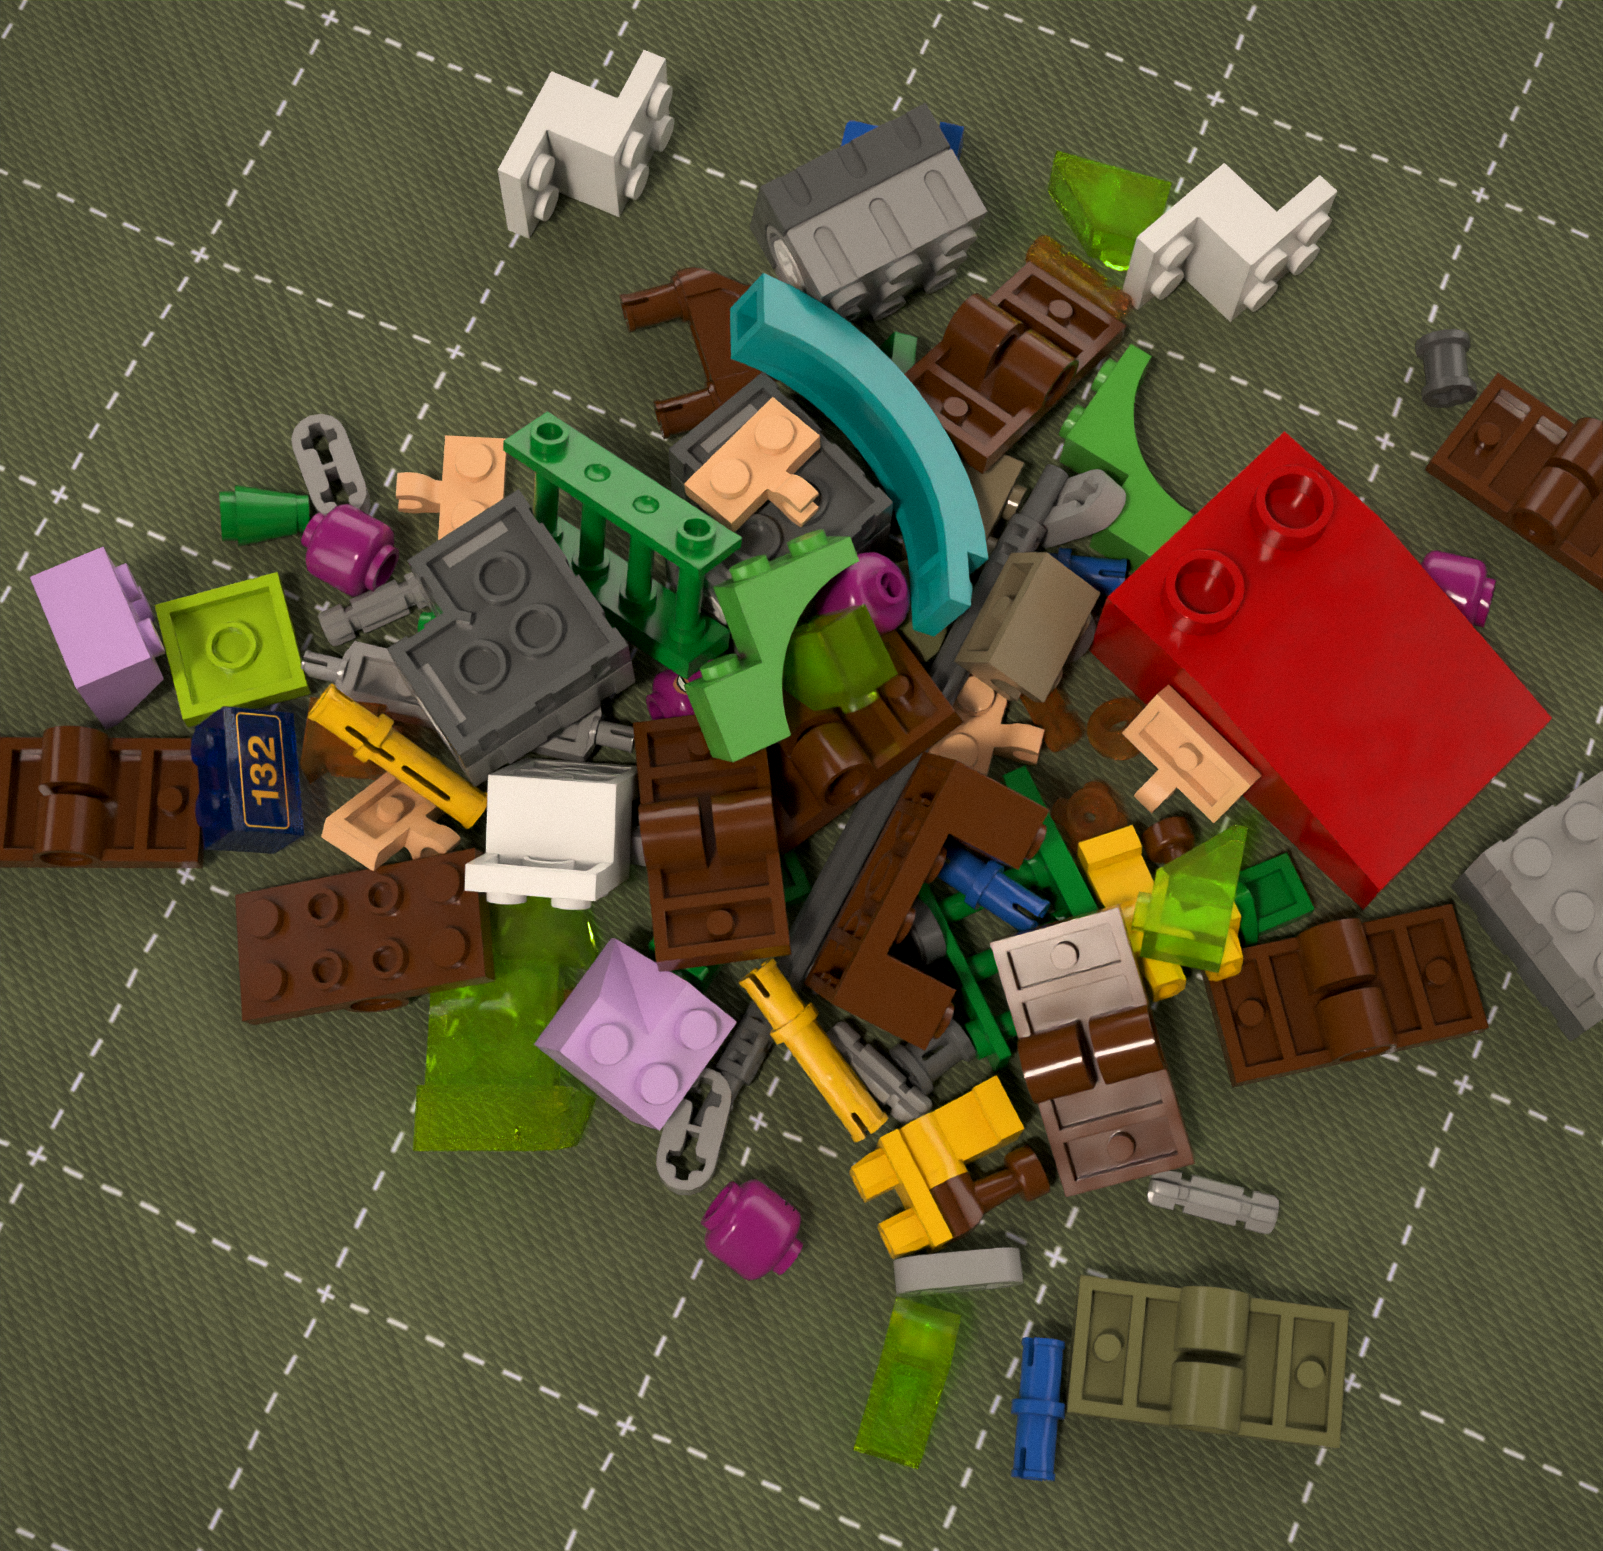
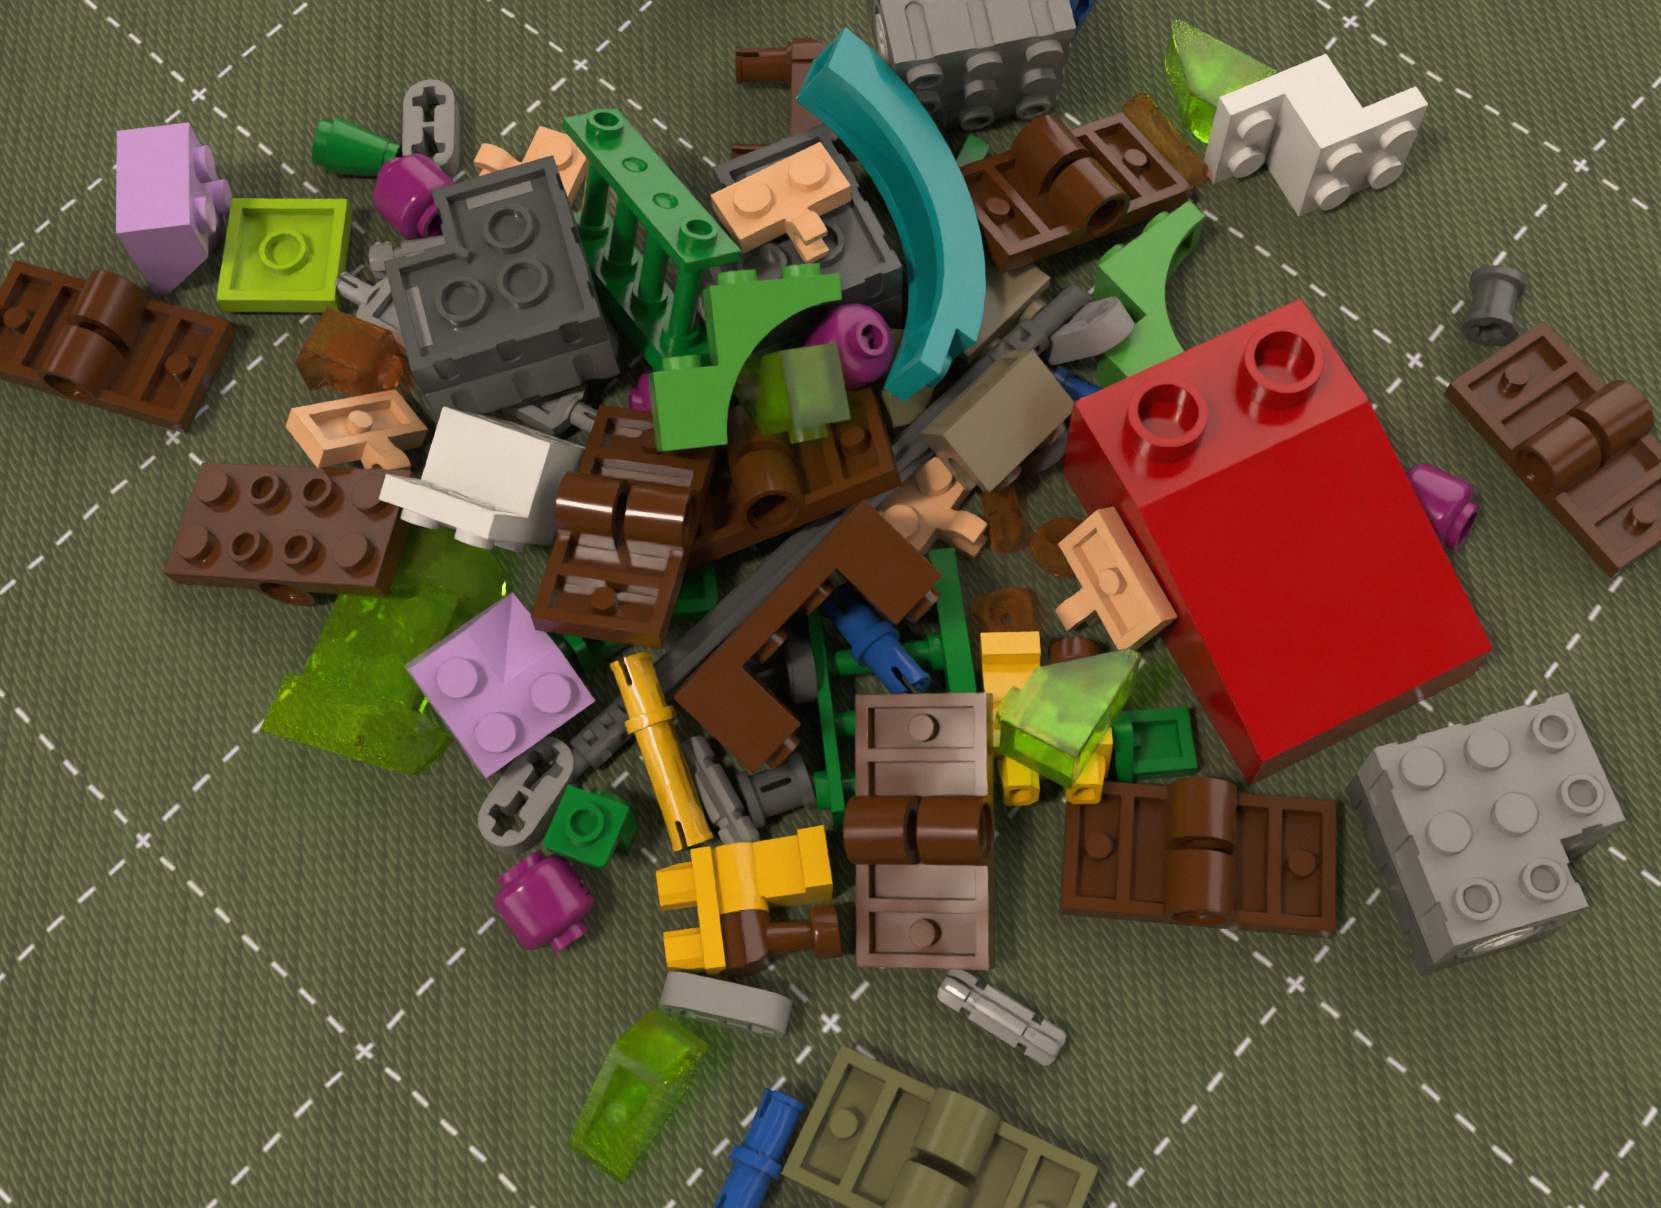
camera: 25 degrees right, 5 degrees down
clear blue brick [190,706,304,854] -> none
yellow pin [307,683,488,829] -> none
none -> green bracket [543,785,639,870]

